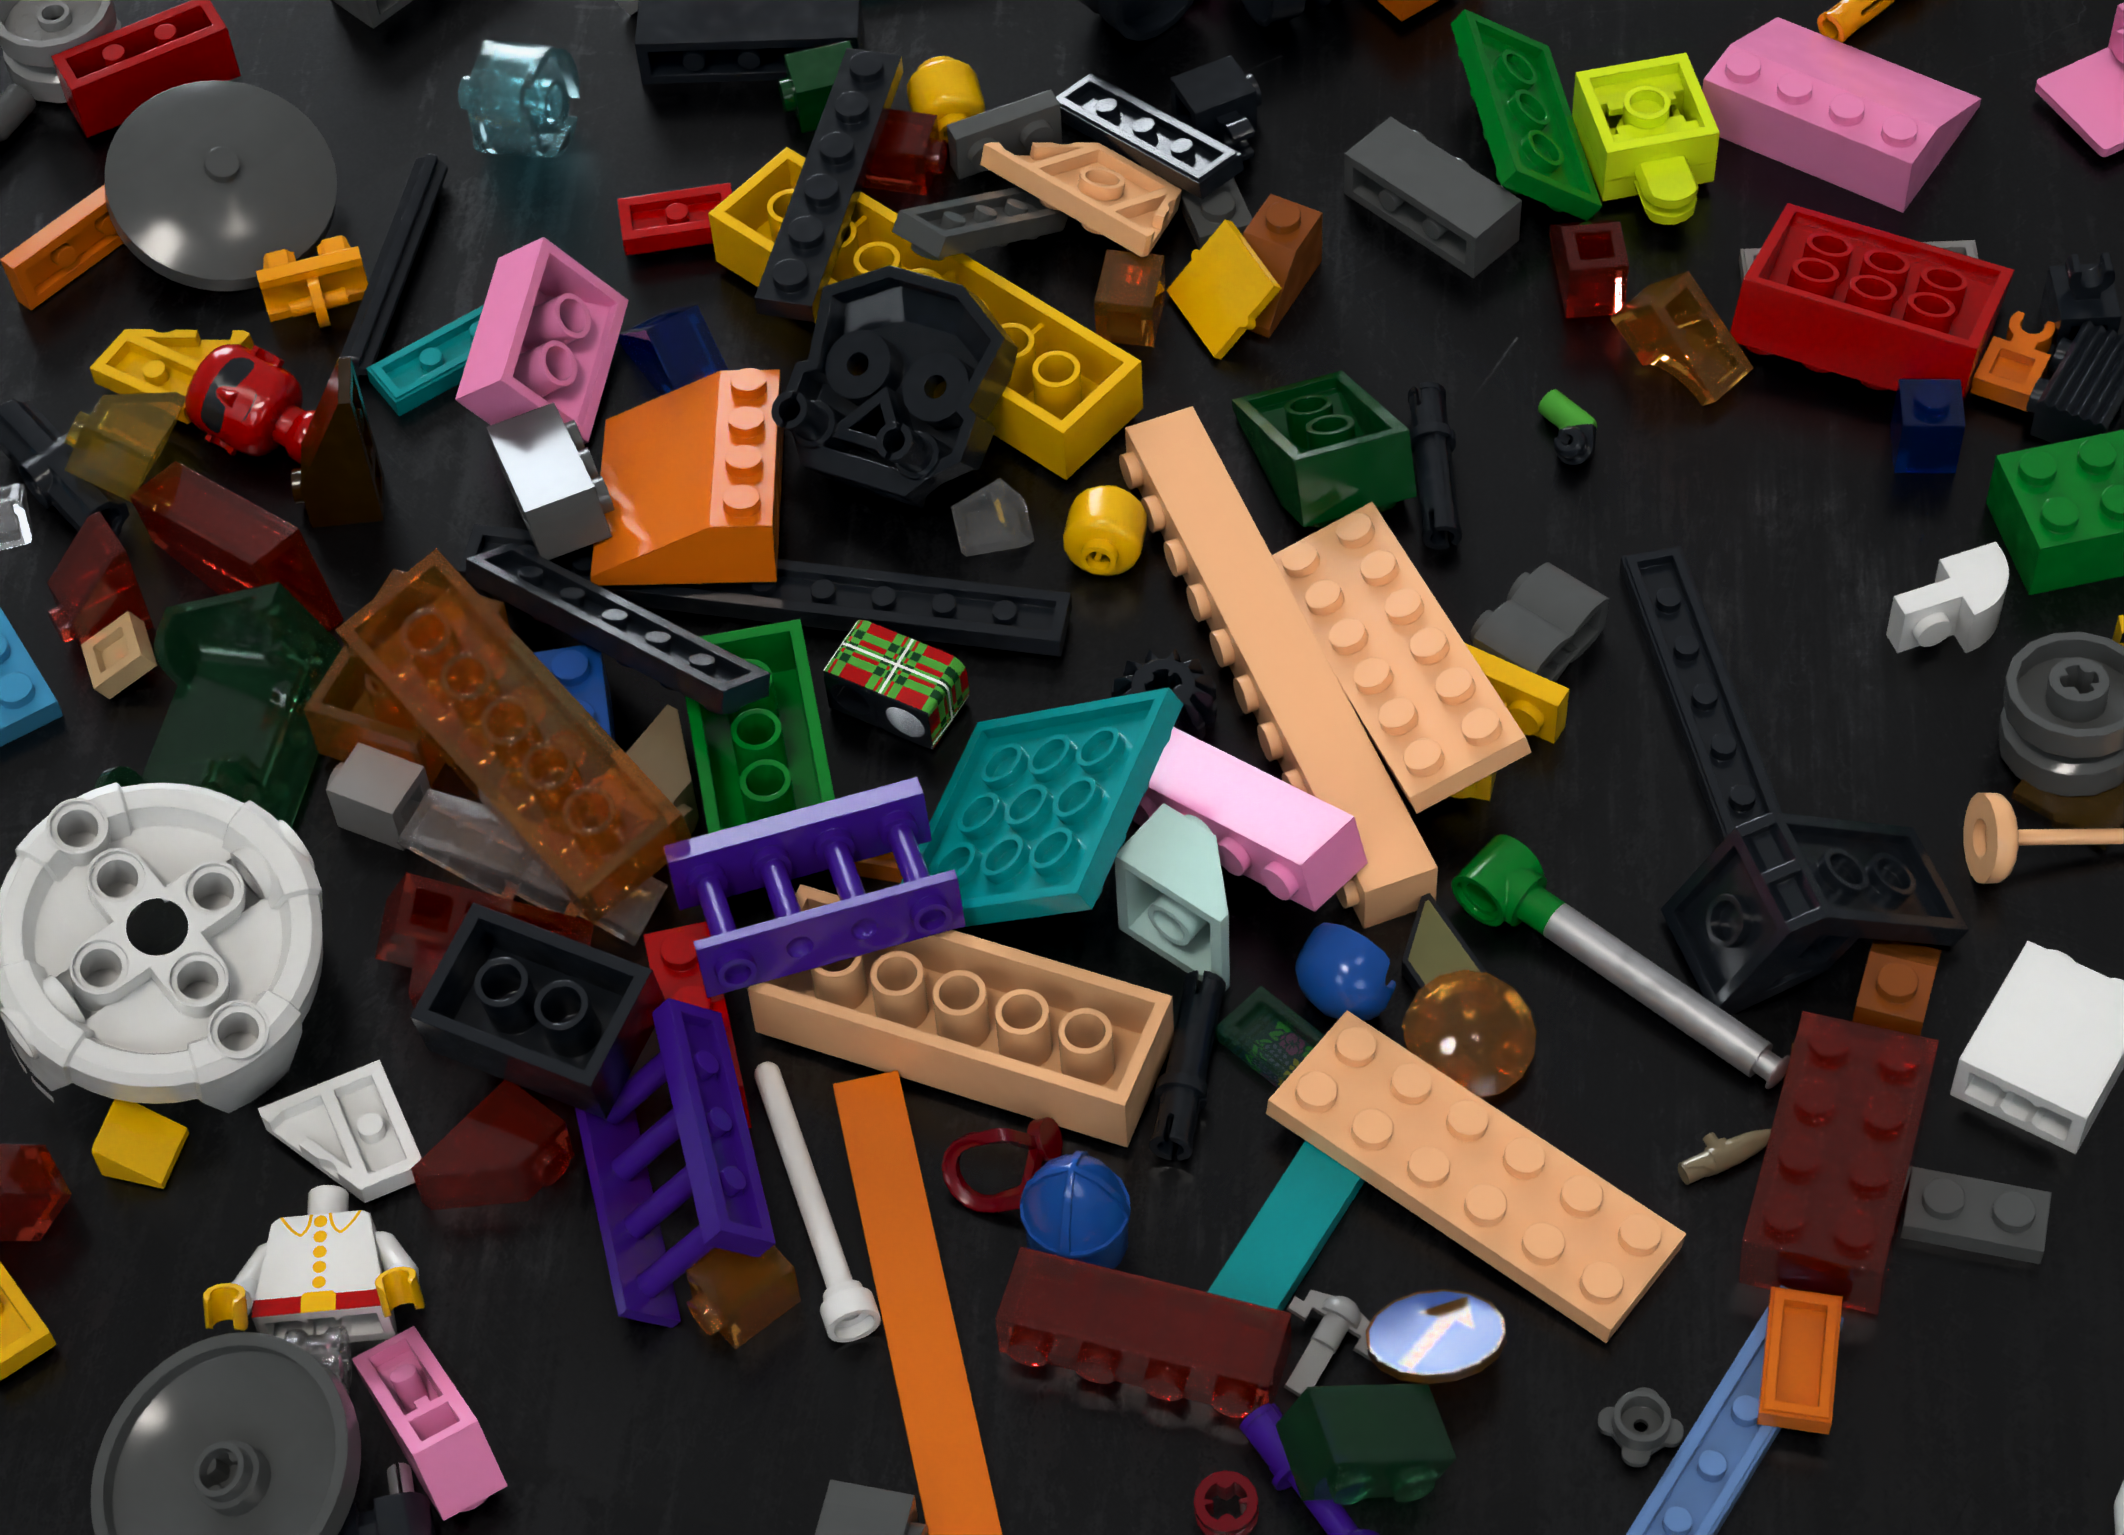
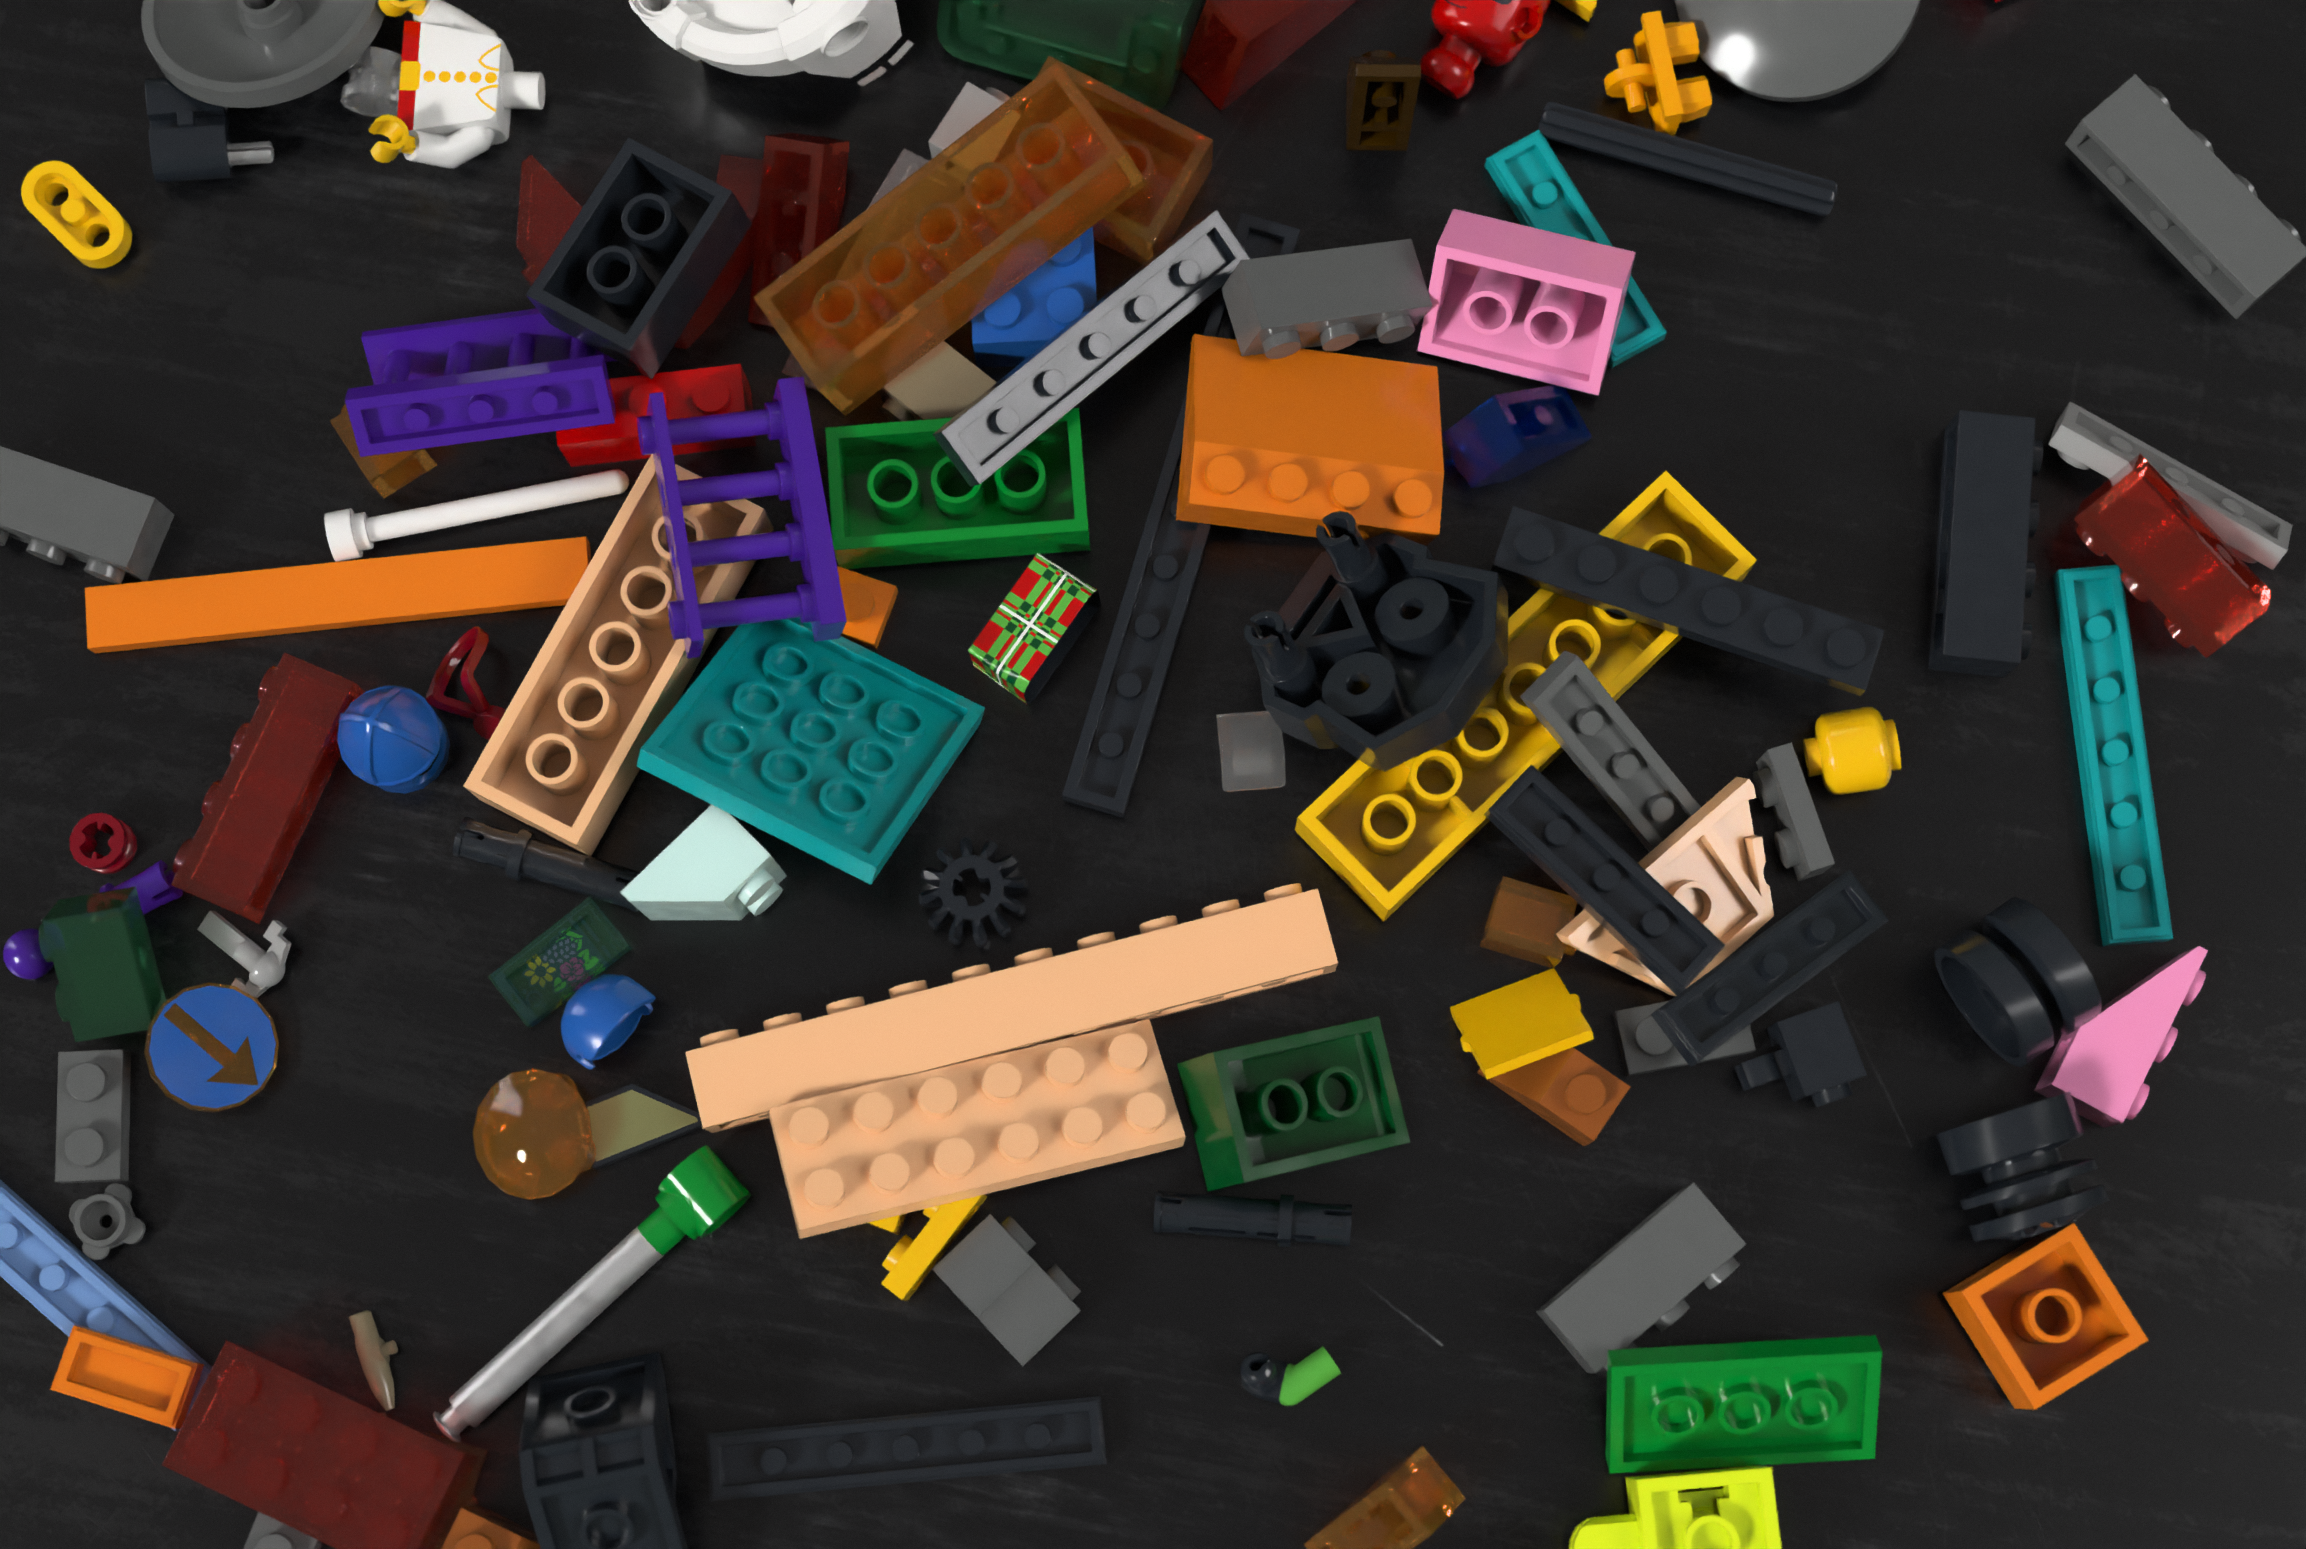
camera: 95 degrees right, 25 degrees up
white wing [258,1059,429,1203] -> none
bright pink slope [352,1326,508,1521] -> none
clear light blue brick [458,40,580,159] -> none
red plate [617,183,732,256] -> none
dark green brick [778,41,852,133] -> none
clear red brick [863,109,947,196] -> none
yellow head [1063,485,1147,576] -> none
brick [1133,727,1368,912] -> none
teal tile [1206,1141,1365,1337] -> none
light nougat plate [1266,1010,1686,1343] -> none
clear red slope [1549,220,1629,318] -> none
none -> dark grey plate [55,1049,131,1183]
none -> black tile [1484,764,1725,995]

